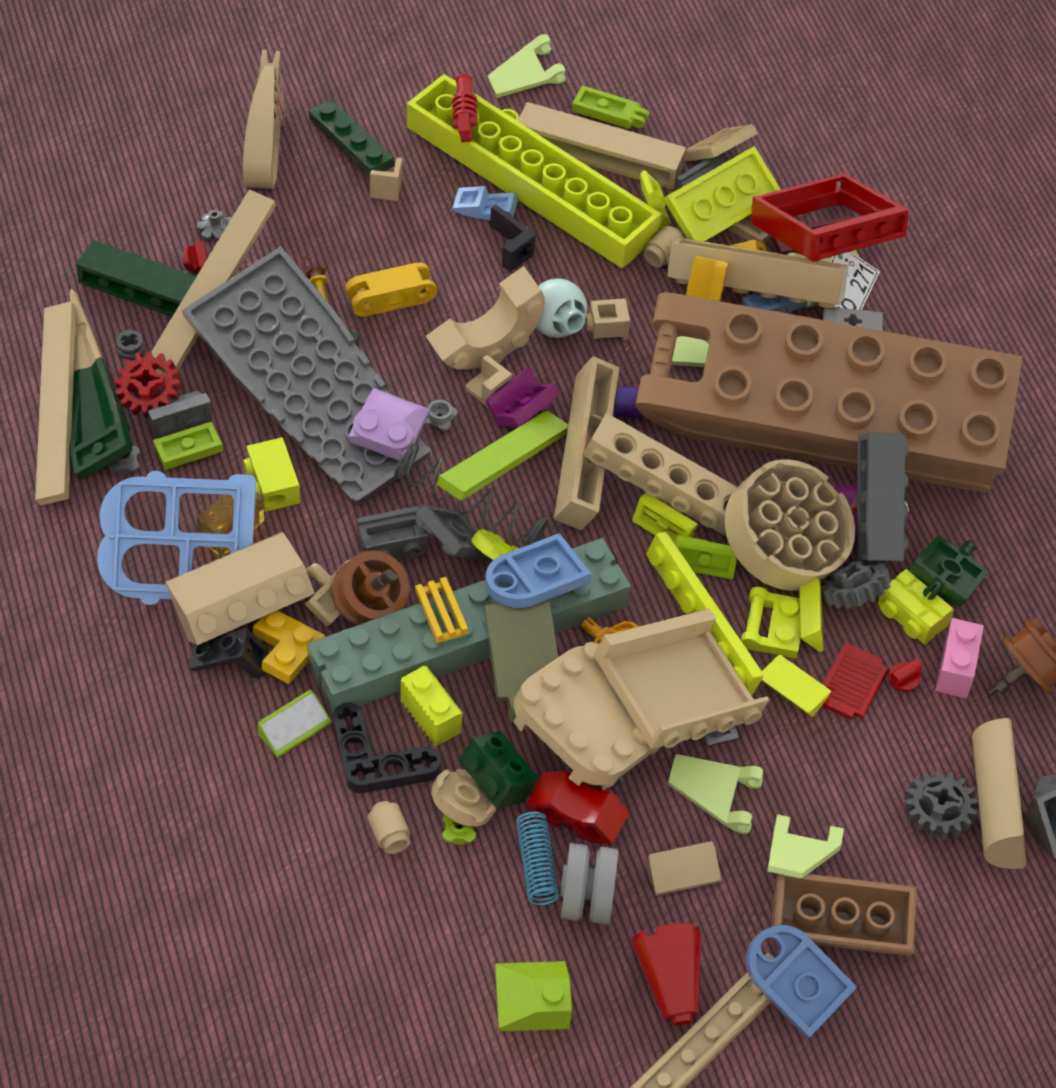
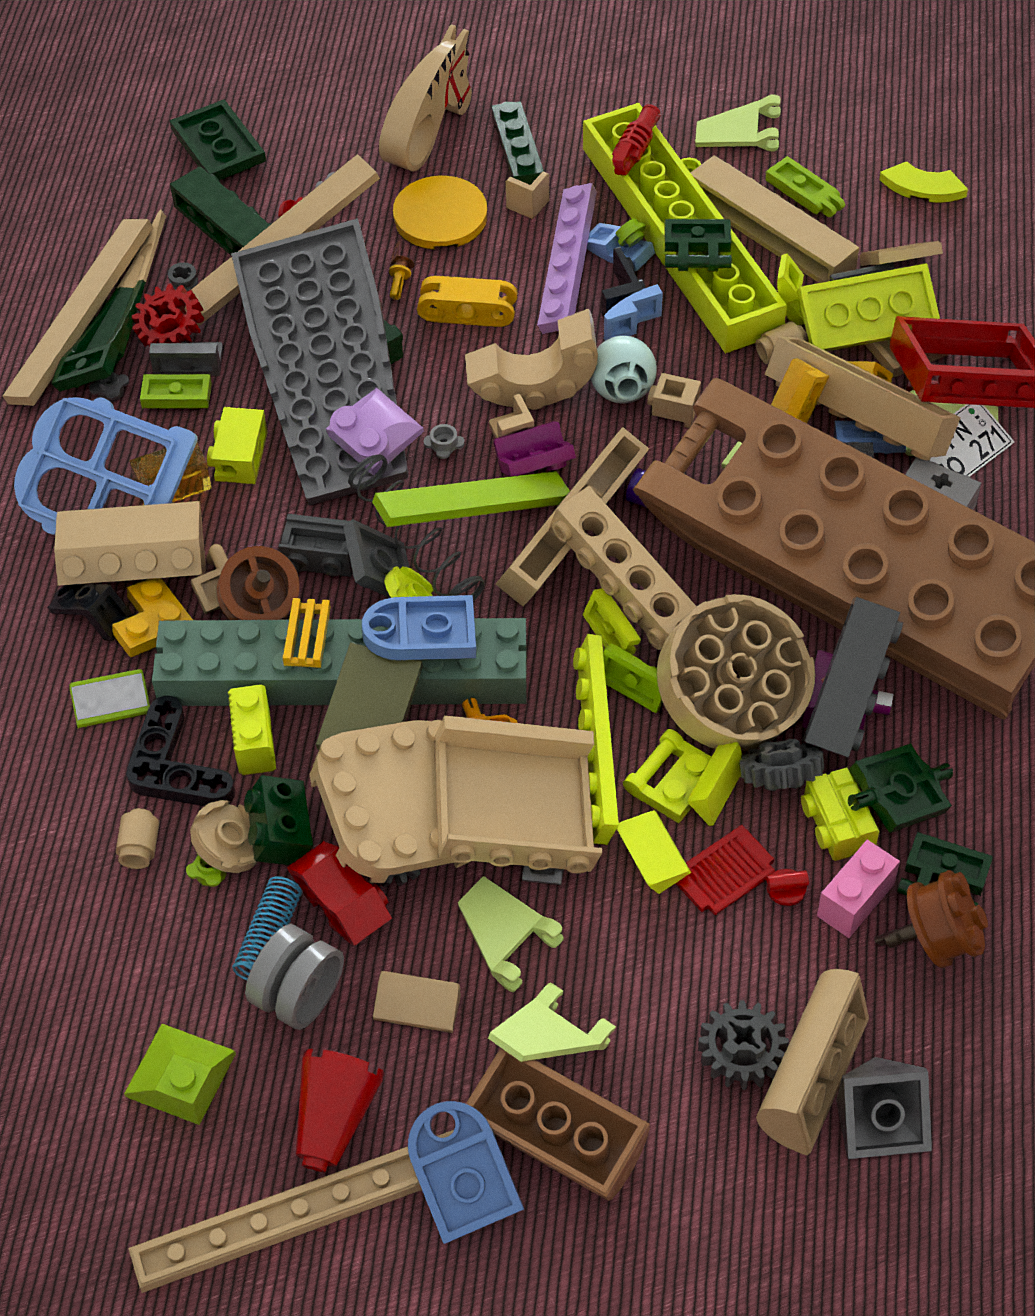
camera: 30 degrees right, 0 degrees up
none -> dark green plate [169,99,266,180]
none -> yellow tile [393,176,487,249]
none -> lavender plate [537,183,597,334]
none -> light blue slope [604,284,663,341]
none -> lime plate [615,218,646,247]
none -> dark green plate [664,219,732,272]
none -> neon yellow tile [879,162,968,203]
none -> dark green plate [897,832,993,906]

